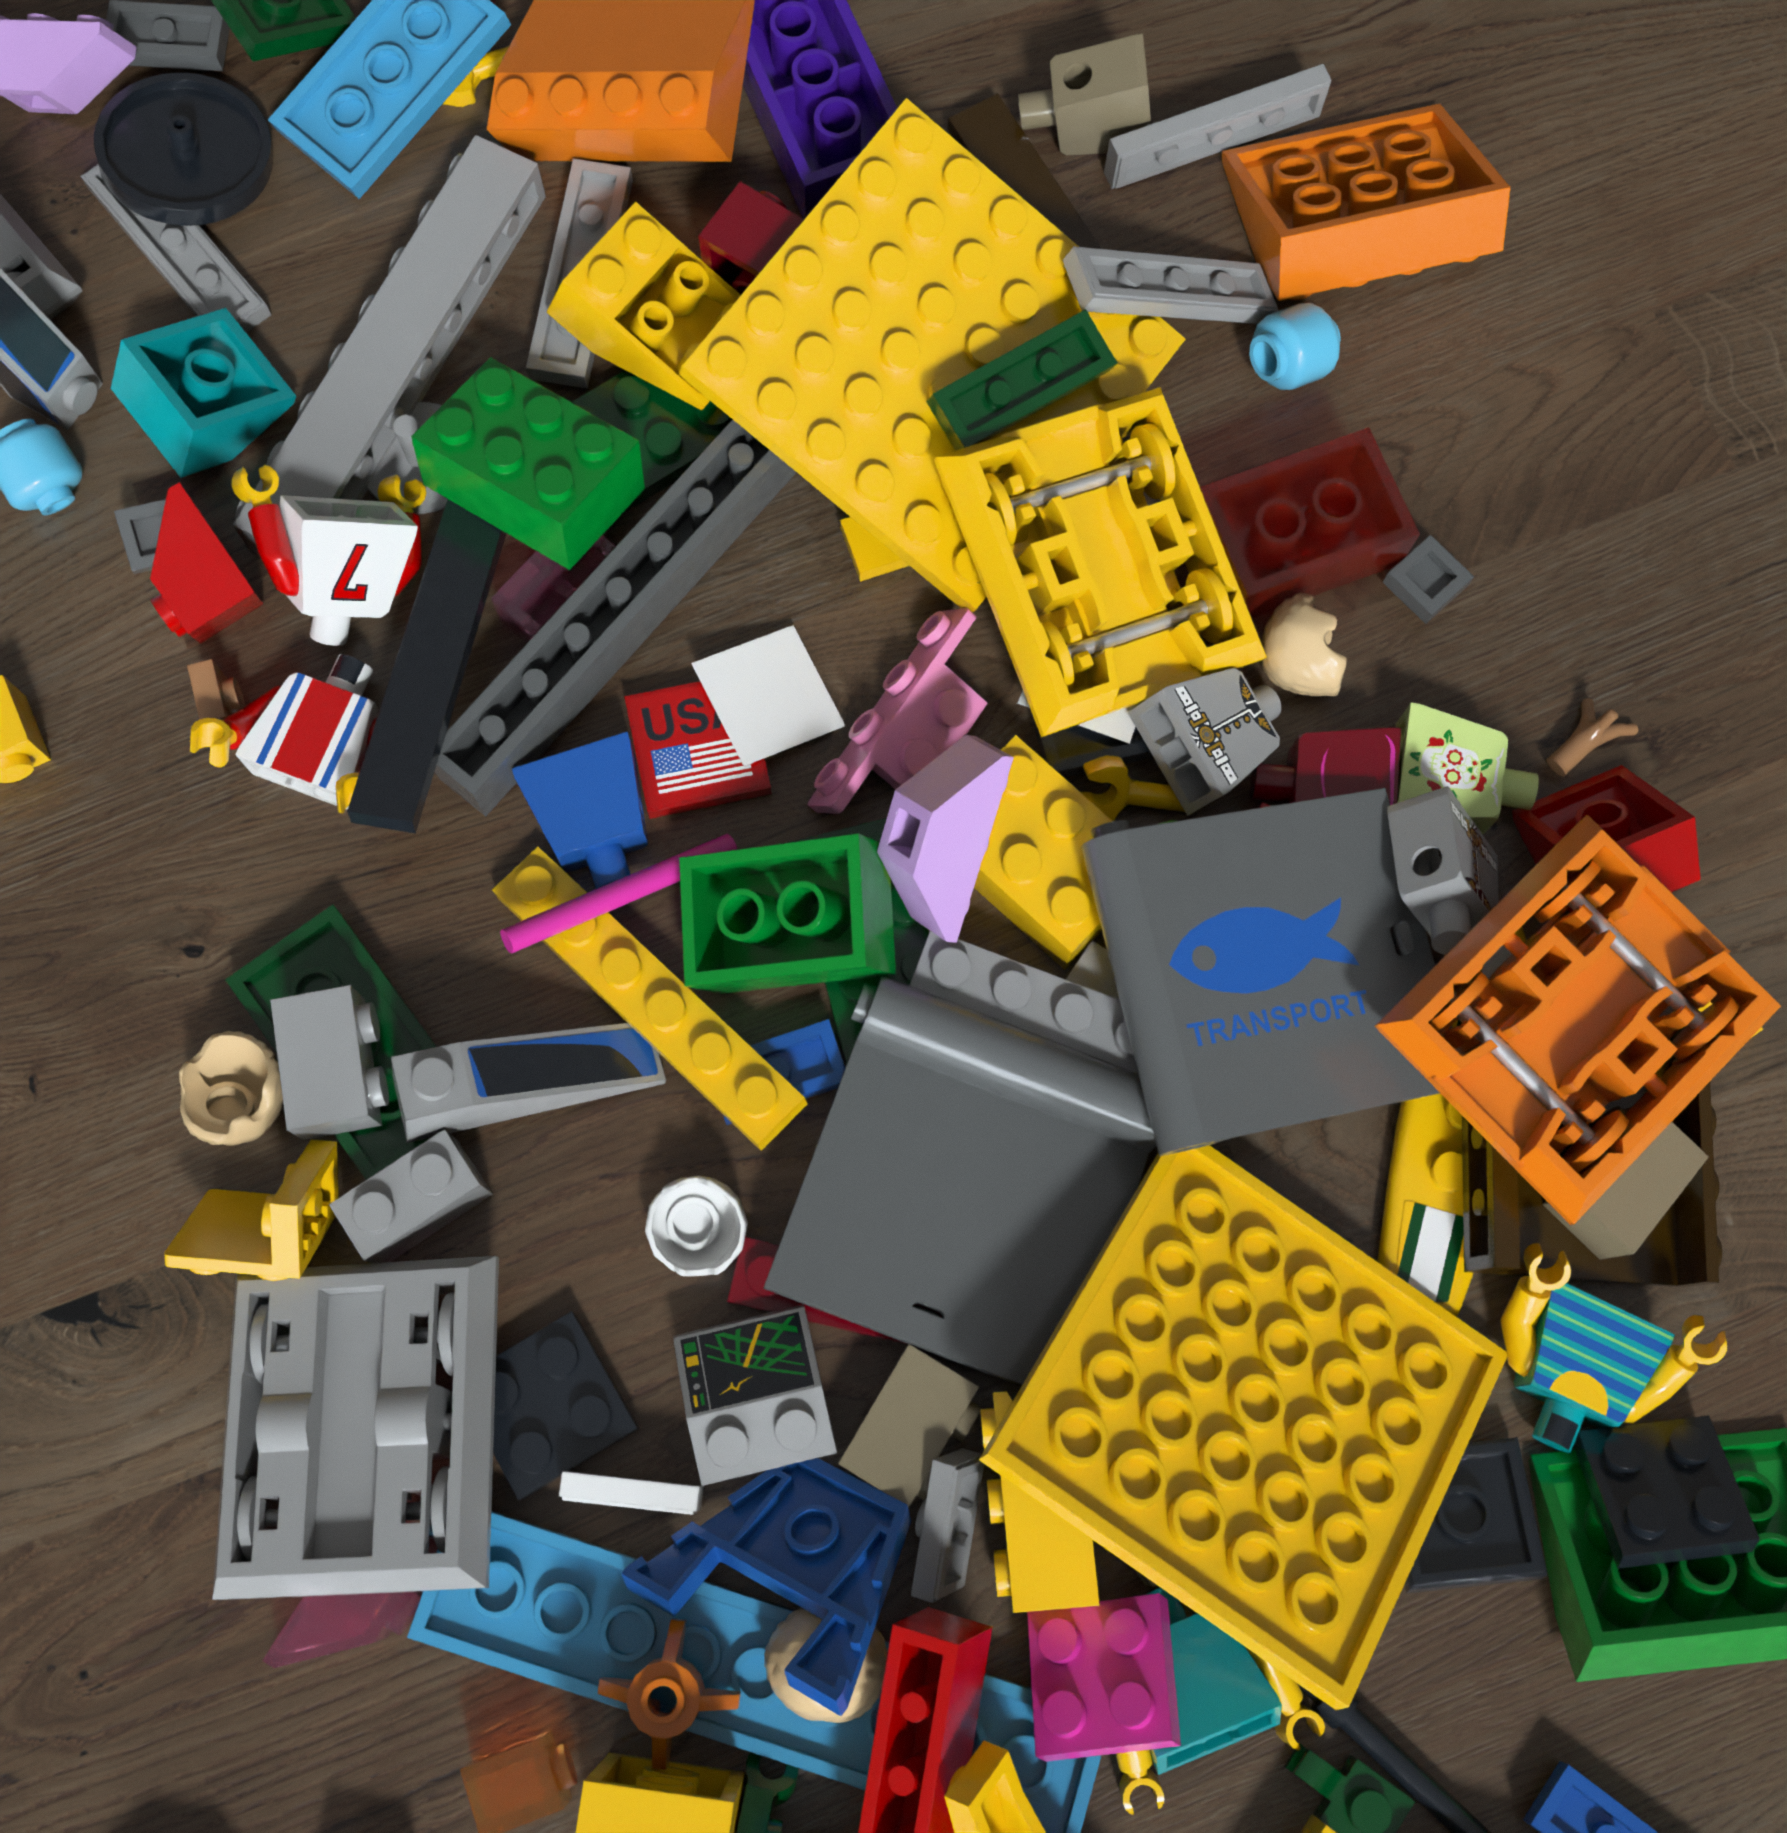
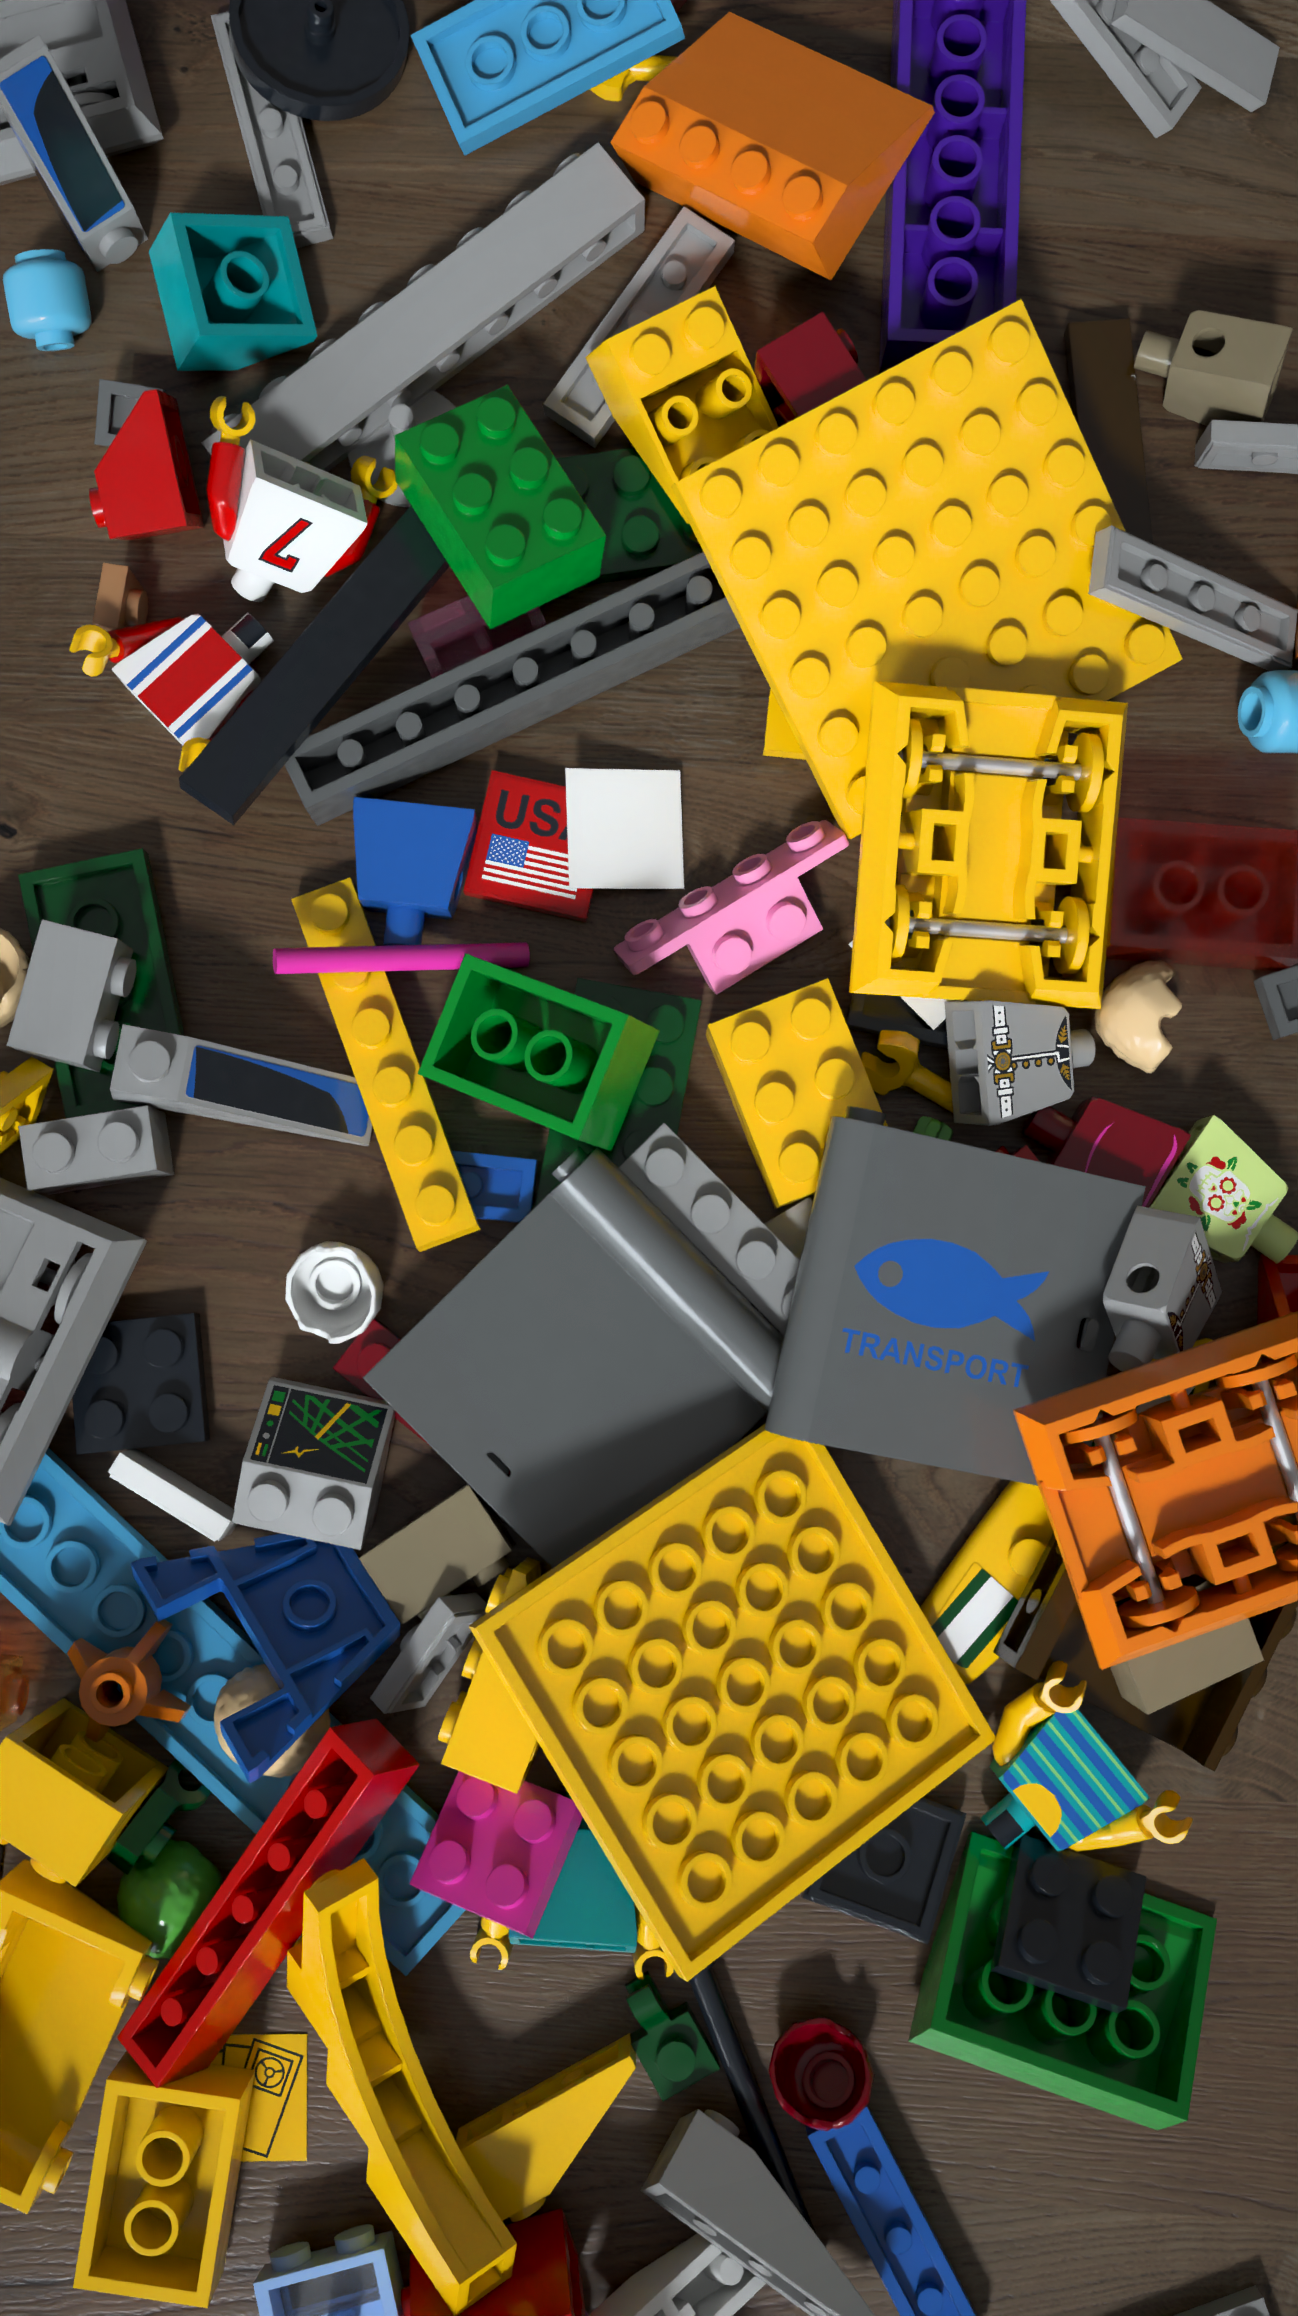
camera: 25 degrees right, 10 degrees up
lavender slope [877,735,1014,943] -> none
dark green plate [926,309,1117,451] -> none
none -> dark red hair [768,2017,875,2131]

